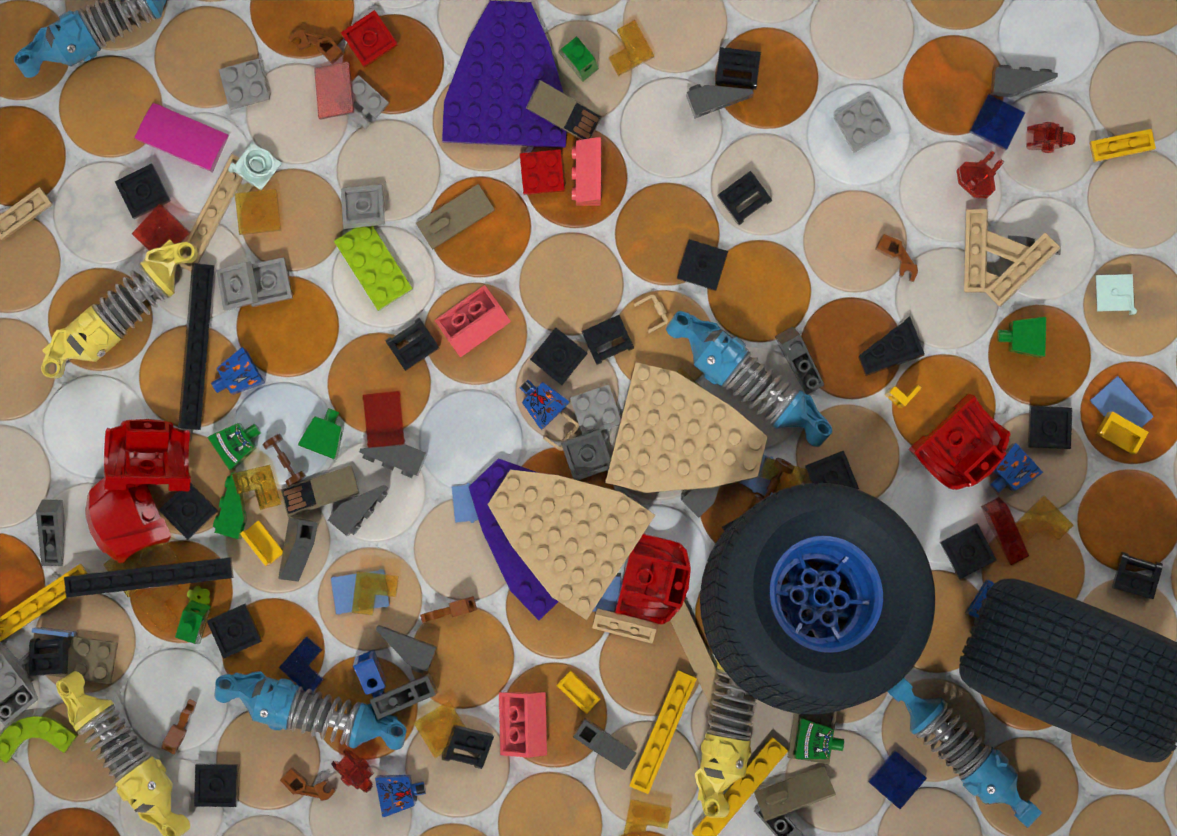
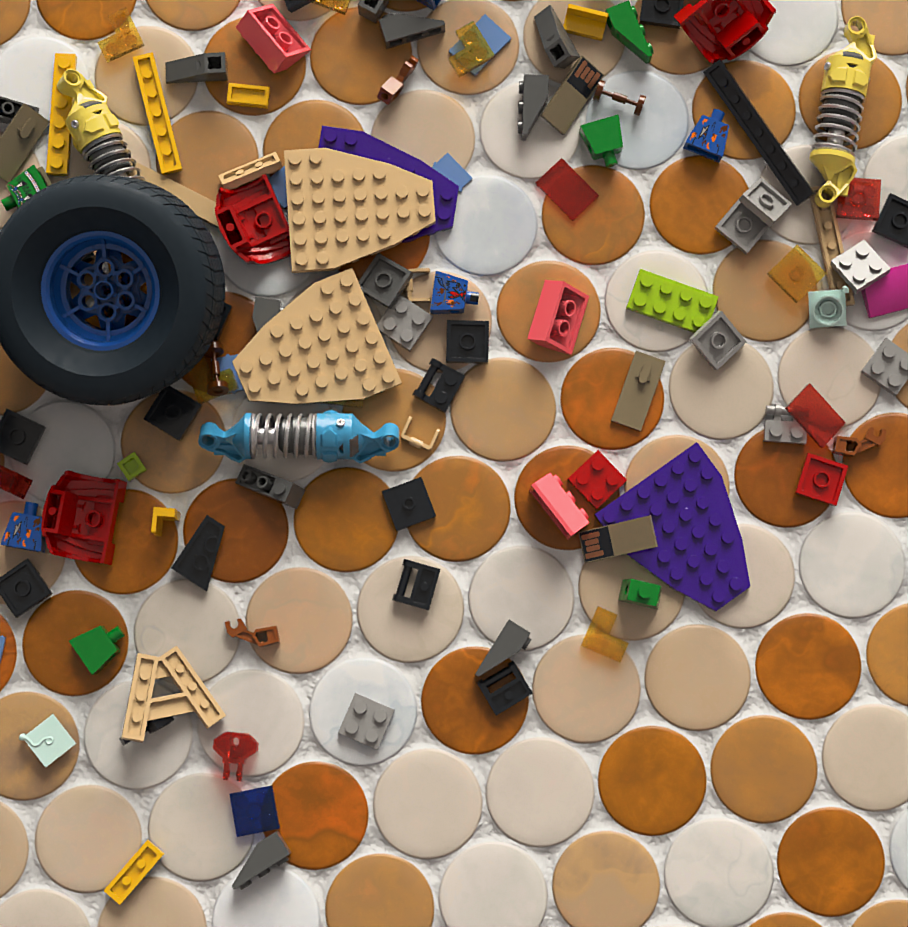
camera: 130 degrees right, 5 degrees down
green torso [207,423,261,470] -> none
clear yellow plate [232,465,281,510] -> none
dark grey slope [359,445,428,478] -> none
black plate [385,318,440,371] -> none
clear red hinge [1026,122,1076,153] -> none
none -> lime plate [117,452,147,482]
none -> plate [830,240,891,294]

